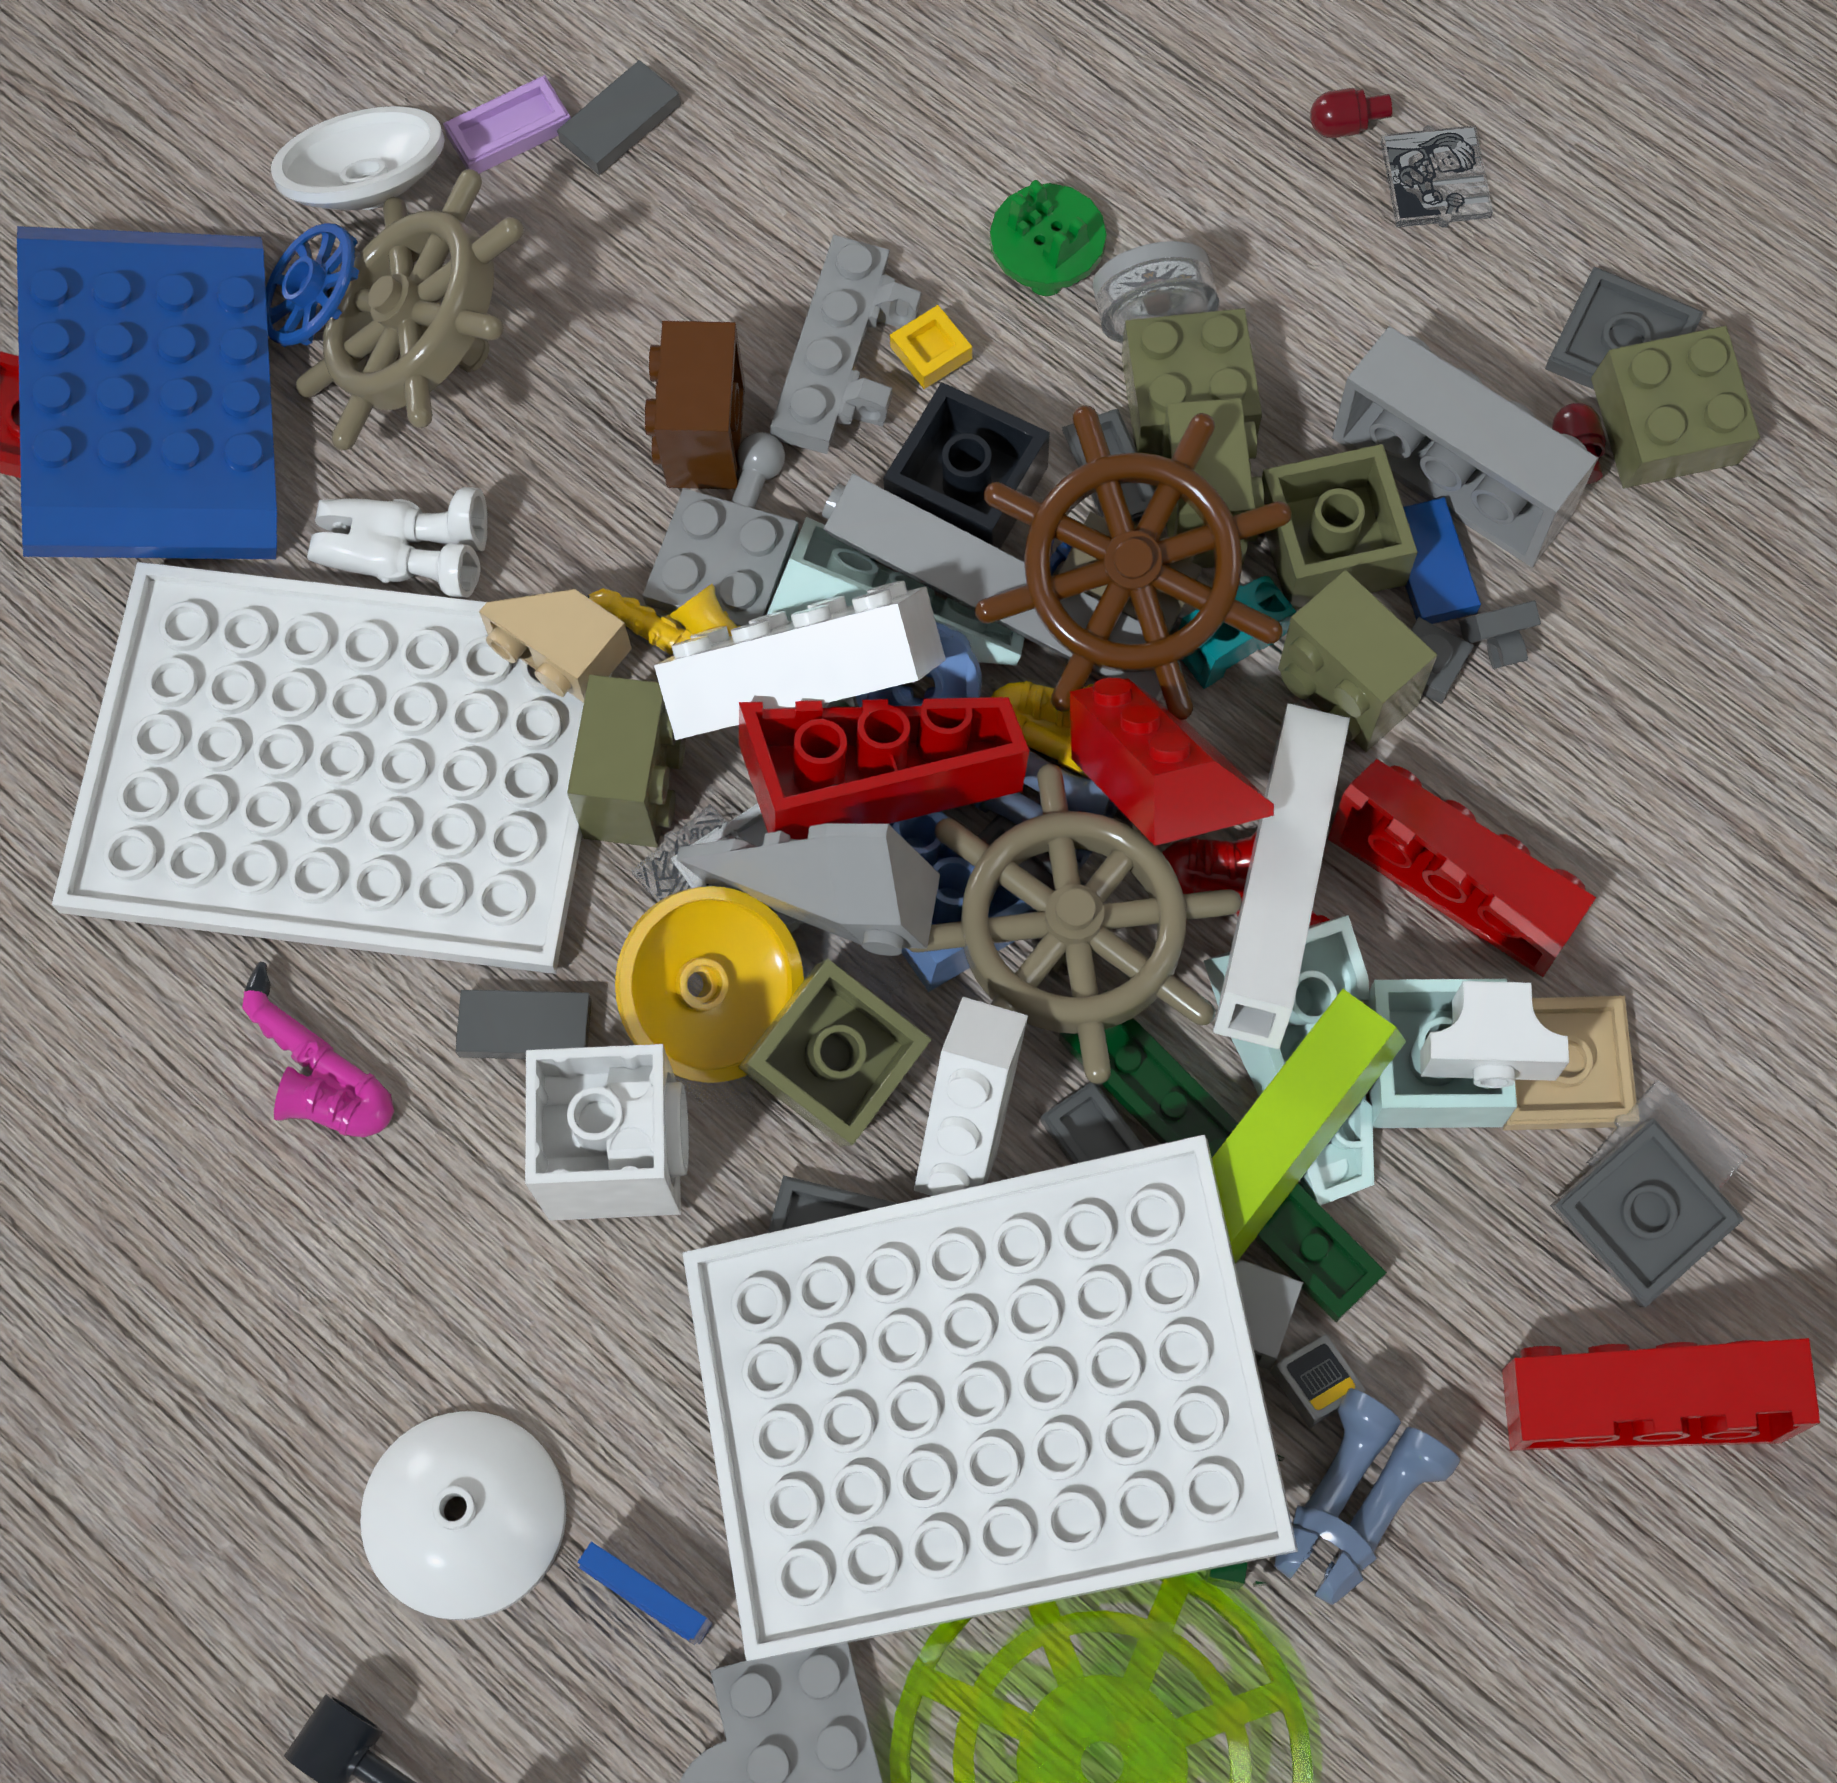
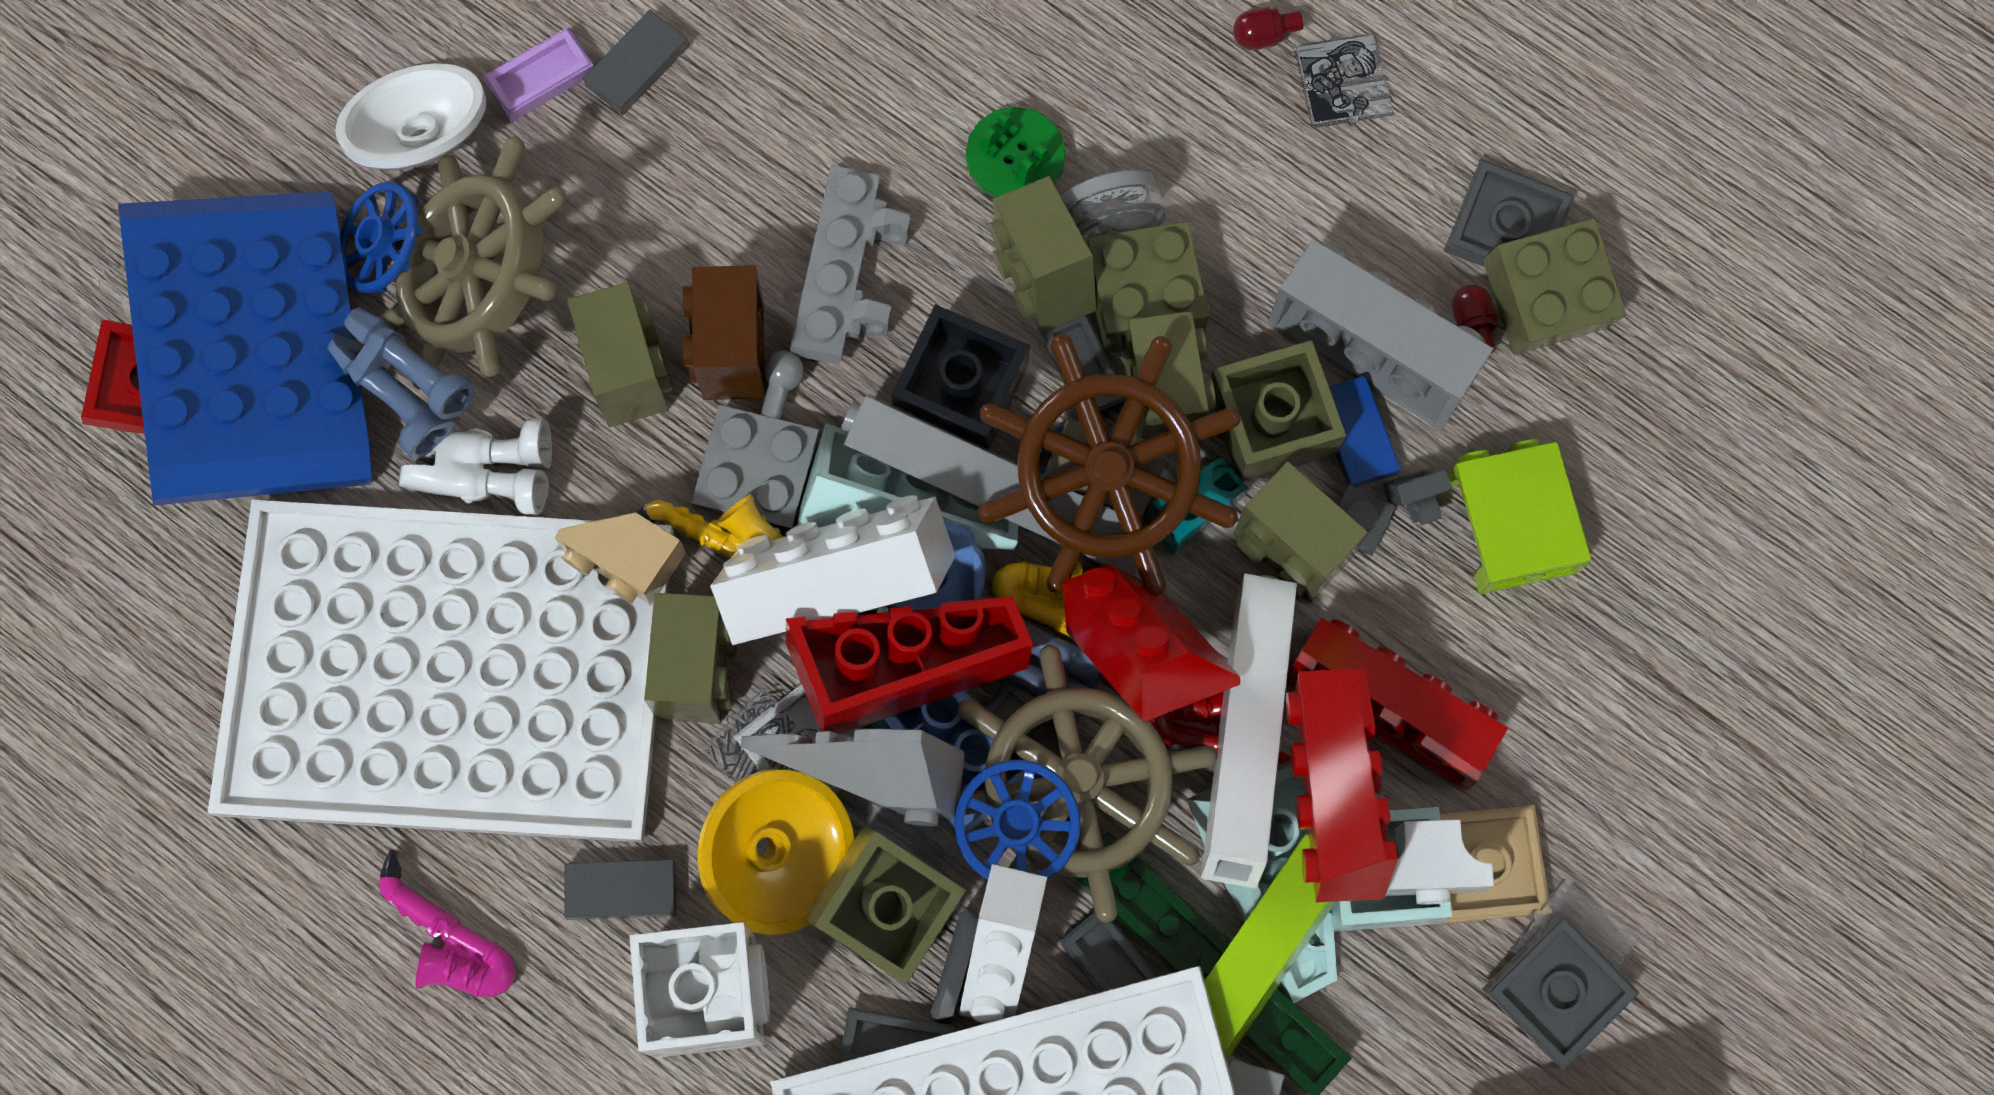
camera: 10 degrees left, 5 degrees up
yellow plate [890,305,972,389] -> none
none -> sand blue piece [327,308,475,459]
none -> olive brick [567,282,673,427]
none -> dark grey tile [930,909,978,1022]
none -> blue wheel [954,760,1081,879]
none -> olive brick [989,176,1097,334]
none -> red wedge [1286,668,1398,902]
none -> lime panel [1448,439,1592,595]

